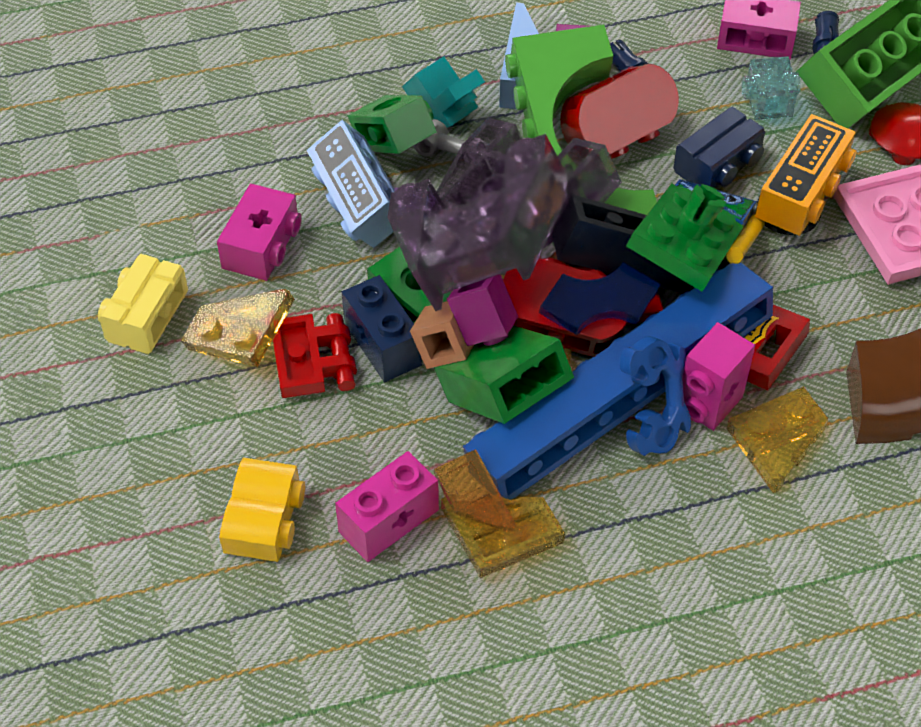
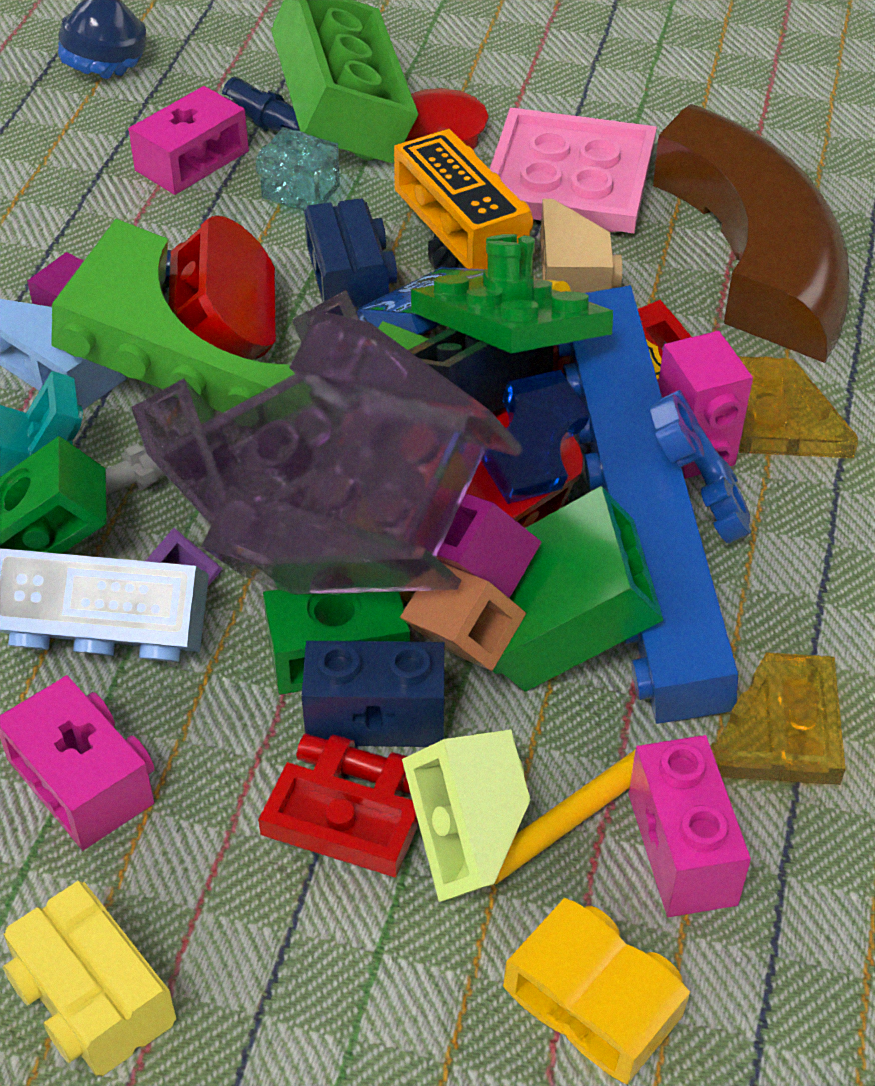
camera: 60 degrees left, 5 degrees down
clear yellow wing [181,289,295,368] -> none
clear orange tile [434,449,516,532] -> none
none -> yellowish green slope [402,729,531,902]
none -> yellow bar [494,749,636,884]
none -> tan slope [540,199,622,293]

